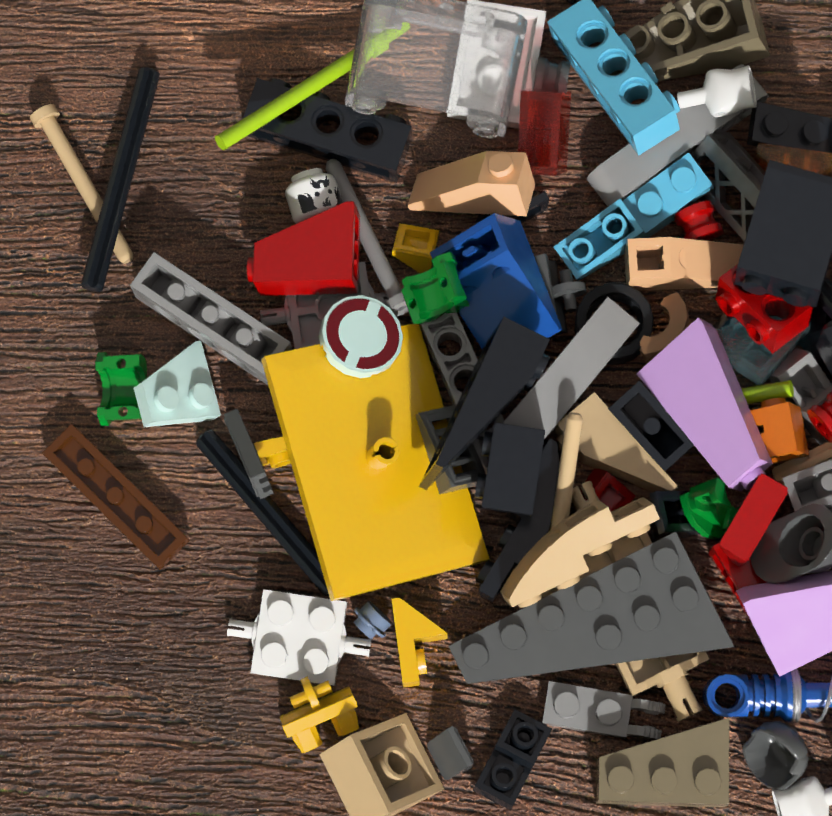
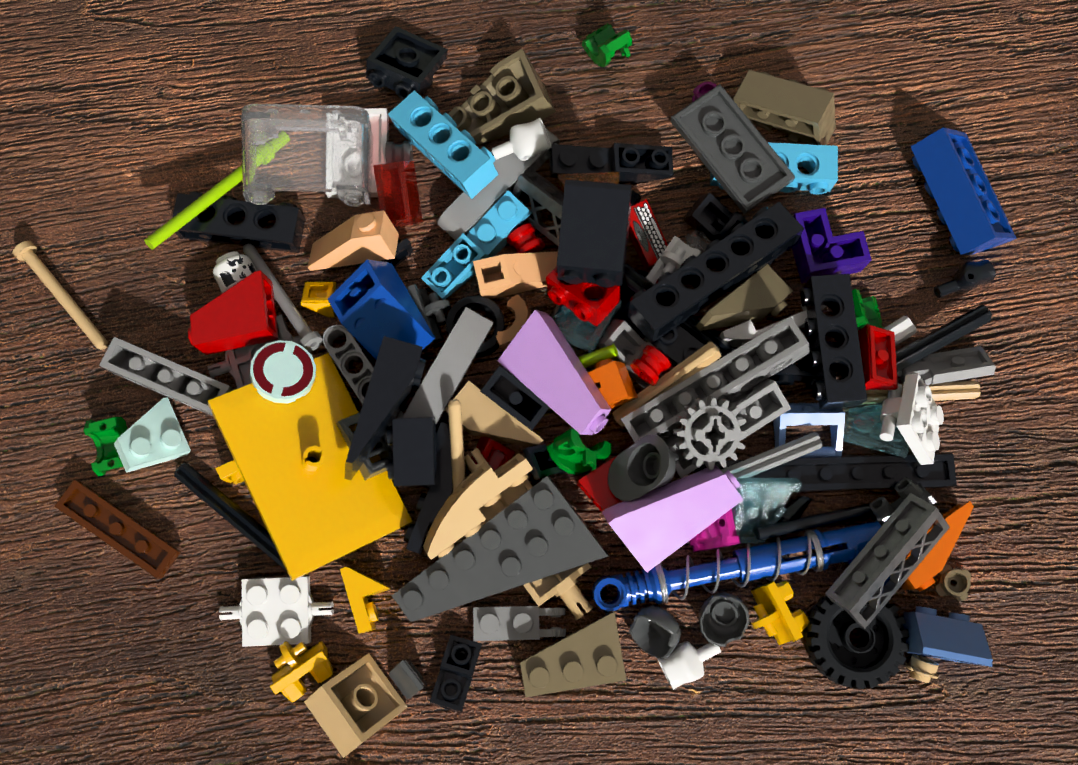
camera: 15 degrees left, 0 degrees up
black axle [81,66,160,292] -> none
dark grey tile [223,409,274,499] -> none
sand blue plate [354,601,392,639] -> none
green piece [401,252,470,324] -> none
red slope [720,474,789,567] -> none

